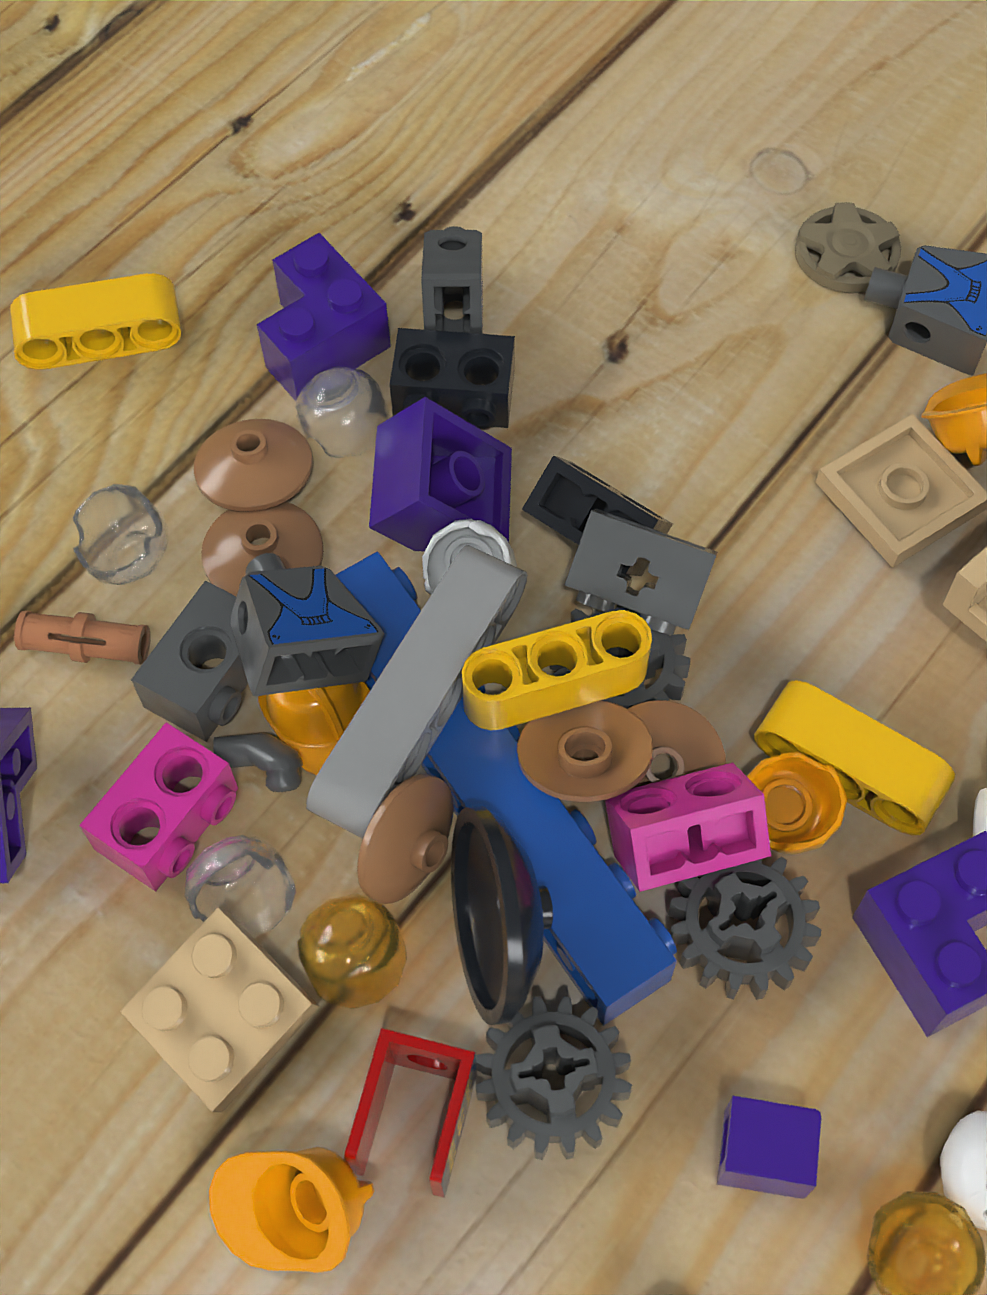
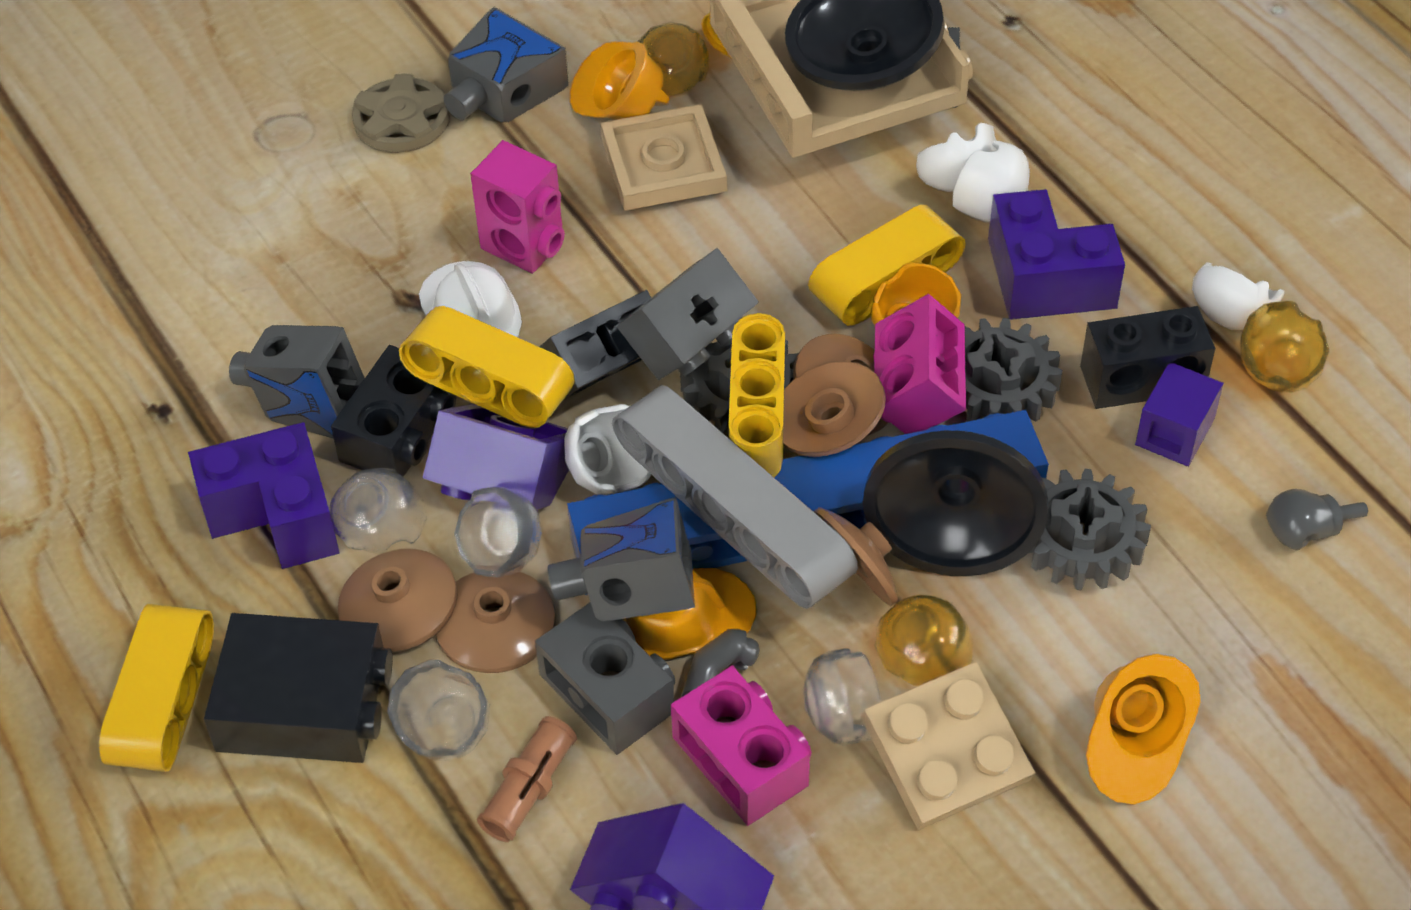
camera: 70 degrees left, 10 degrees down
red piece [344,1028,477,1198] -> none
none -> black brick [204,613,393,763]
none -> yellow beam [399,306,575,428]
none -> white piece [419,261,522,337]
none -> clear hair [454,487,543,578]
none -> dark pink brick [470,140,565,274]
none -> black brick [1080,306,1216,409]

